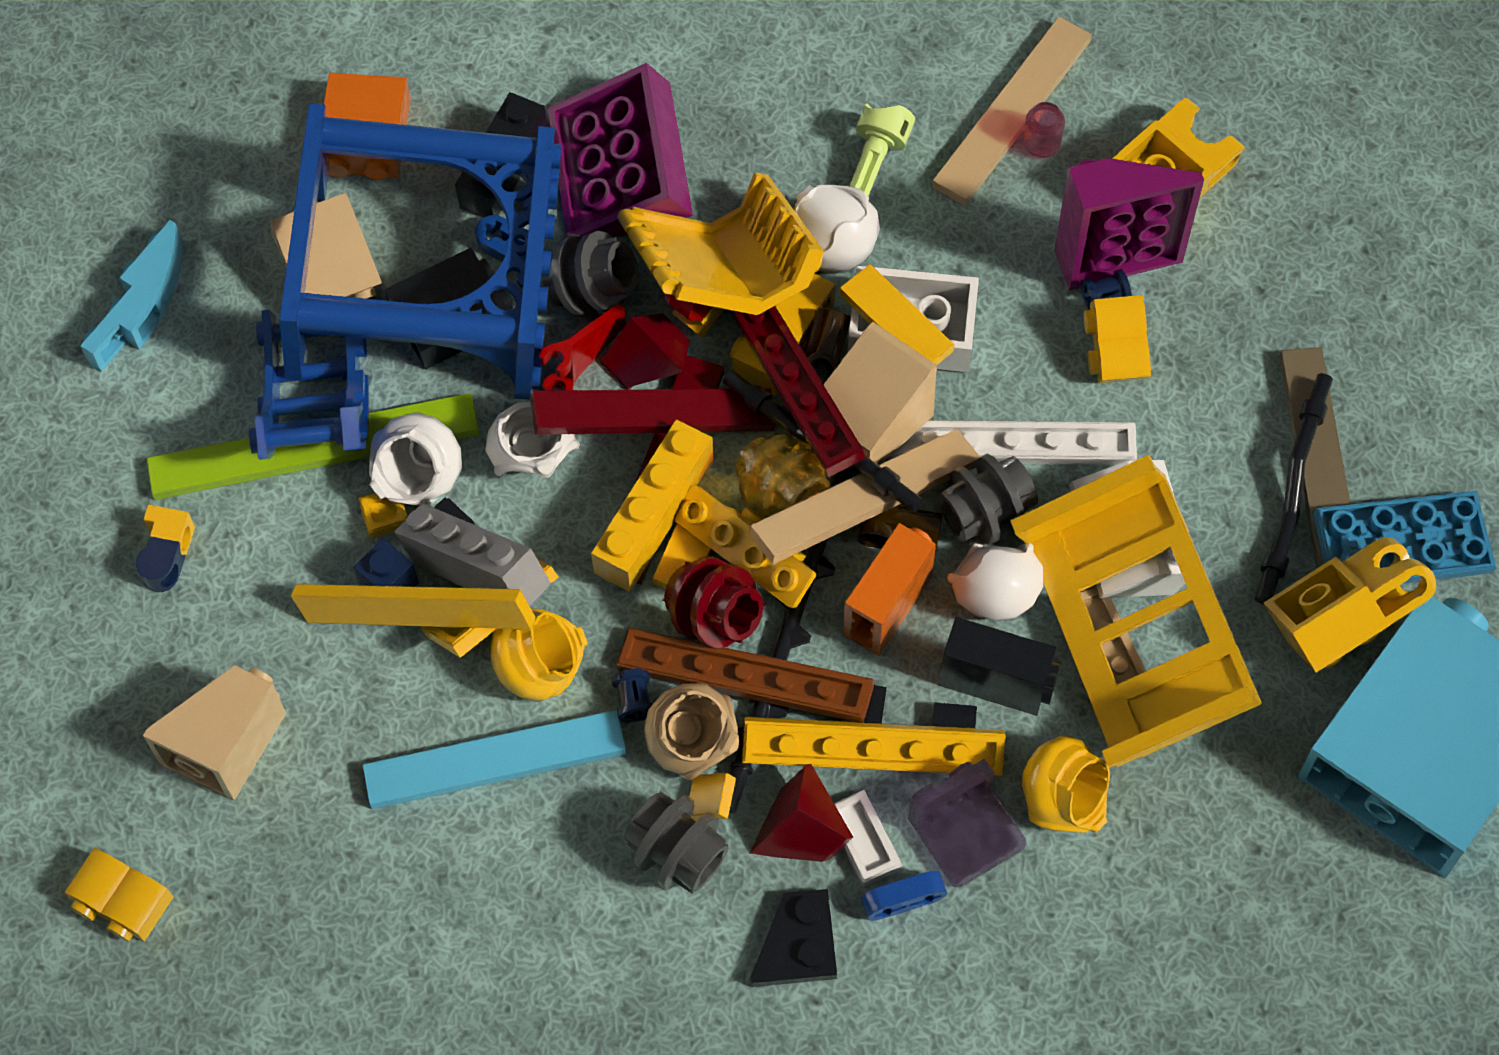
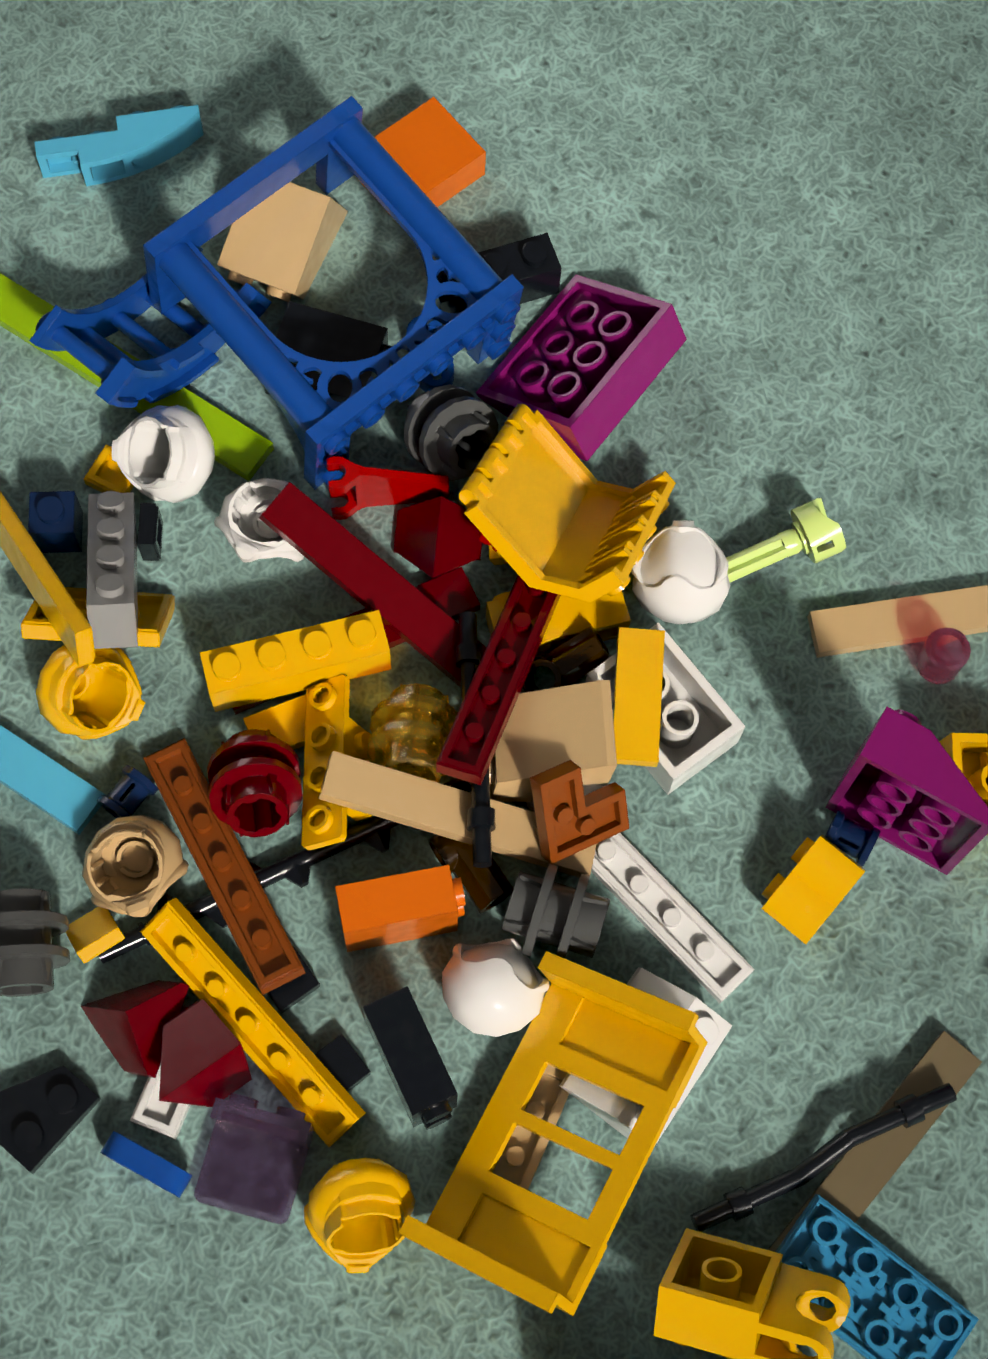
camera: 40 degrees right, 5 degrees up
none -> dark red slope [159,999,252,1107]
none -> dark orange plate [530,760,629,864]

